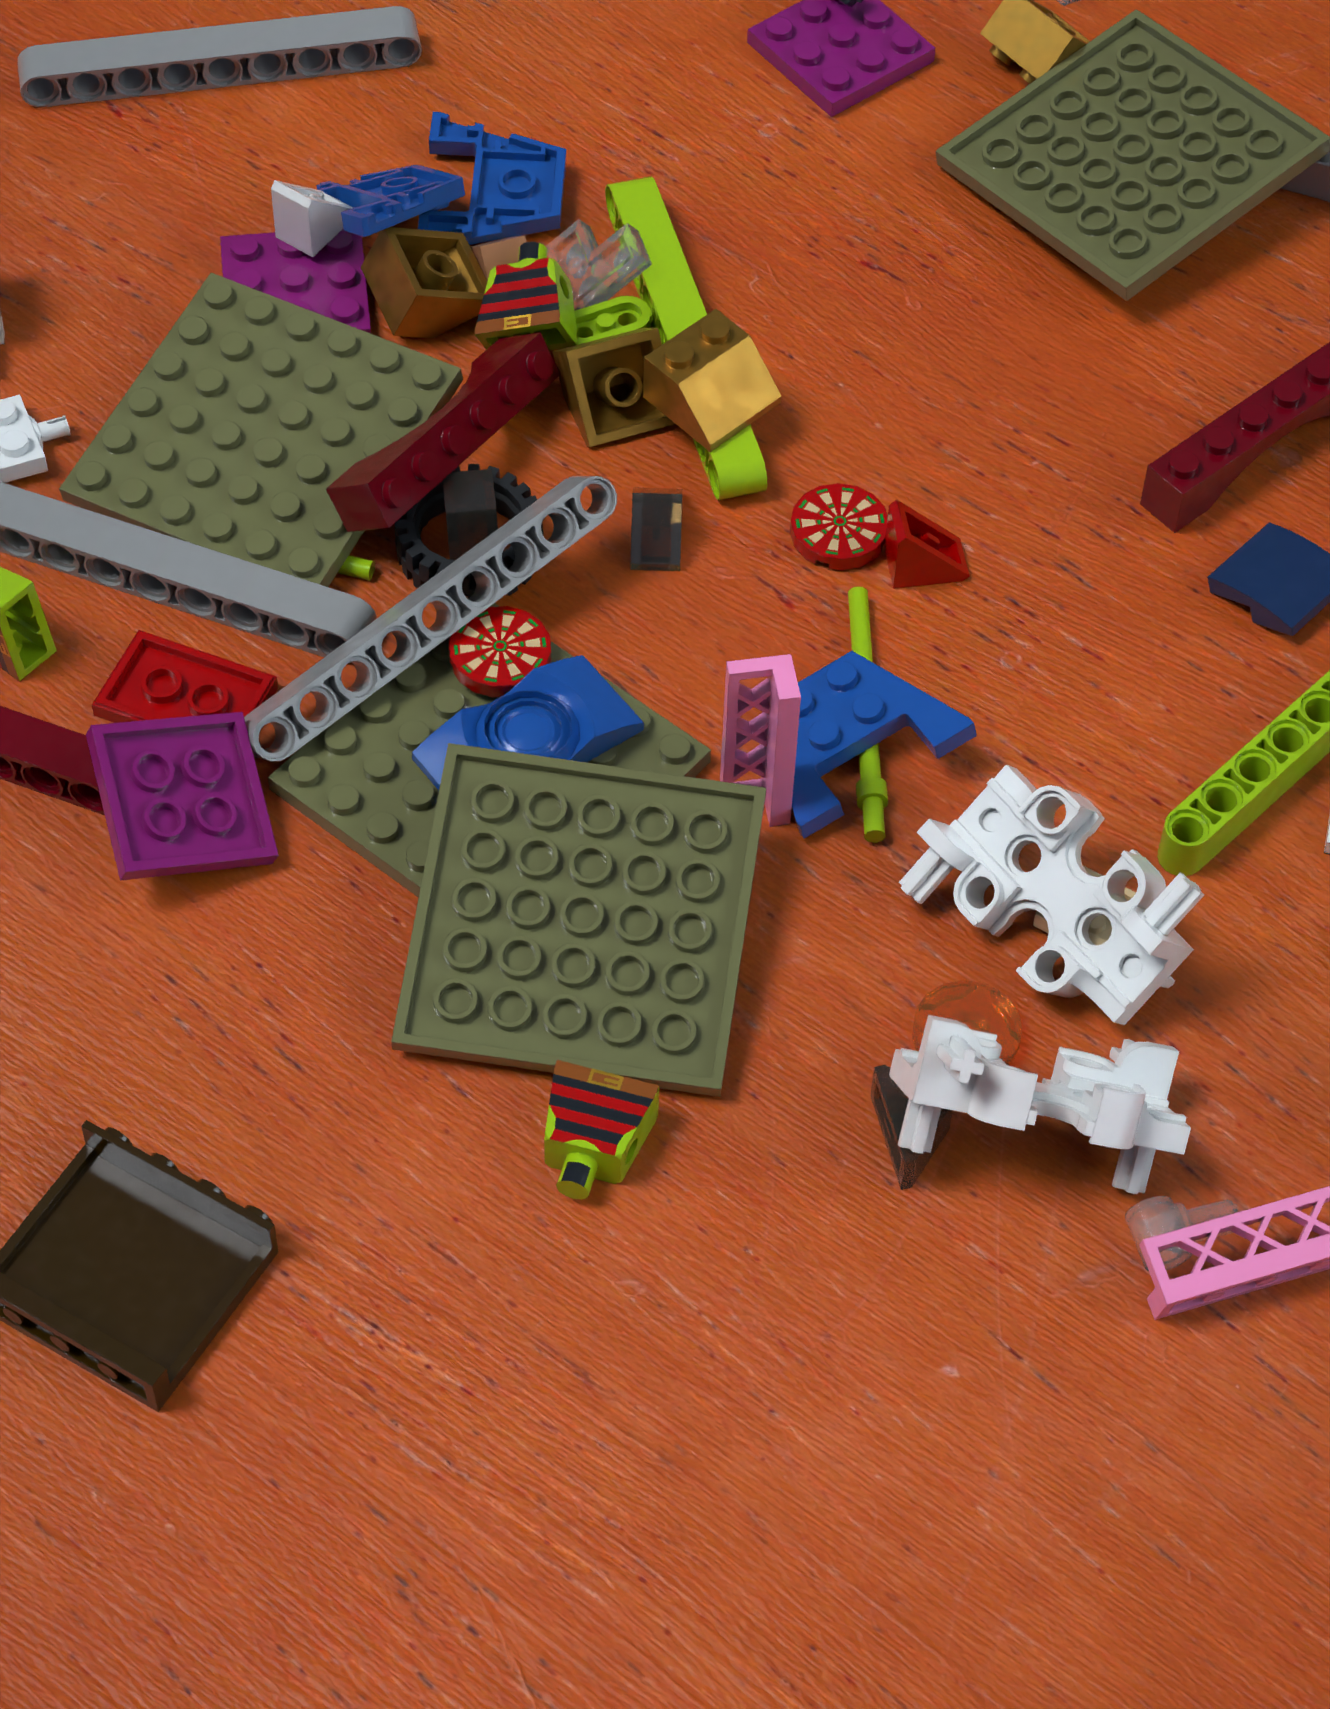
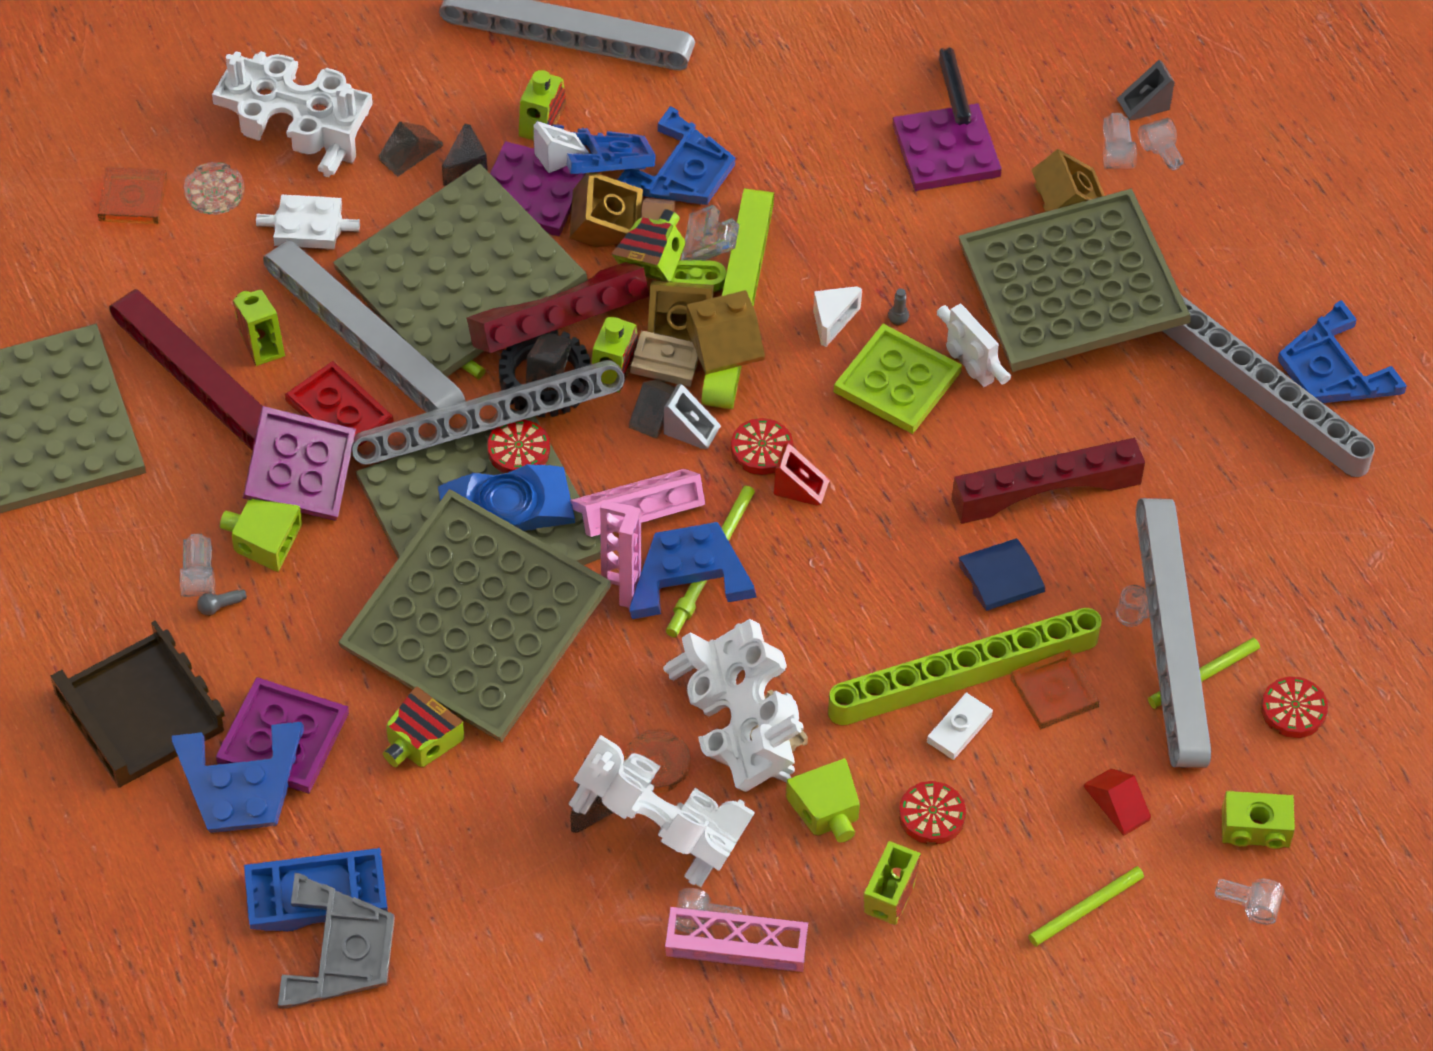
camera: 25 degrees right, 0 degrees up
none -> blue wing [172,722,304,833]
none -> clear piece [180,534,215,597]
none -> dark grey piece [197,589,247,616]
none -> magenta plate [216,677,349,794]
none -> lime torso [220,499,302,572]
none -> blue slope [244,848,388,931]
none -> flat silver wing [278,873,395,1009]
none -> clear smoke slope [378,121,443,176]
none -> clear smoke slope [442,123,487,186]
none -> lime torso [519,70,566,140]
none -> bright pink fence [570,469,705,537]
none -> lime torso [592,317,638,393]
none -> tan plate [630,330,699,387]
none -> light grey slope [664,384,721,449]
none -> lime torso [786,758,860,843]
none -> white slope [813,286,862,347]
none -> lime plate [833,324,962,434]
none -> dark grey piece [888,288,909,325]
none -> white plate [936,303,1011,387]

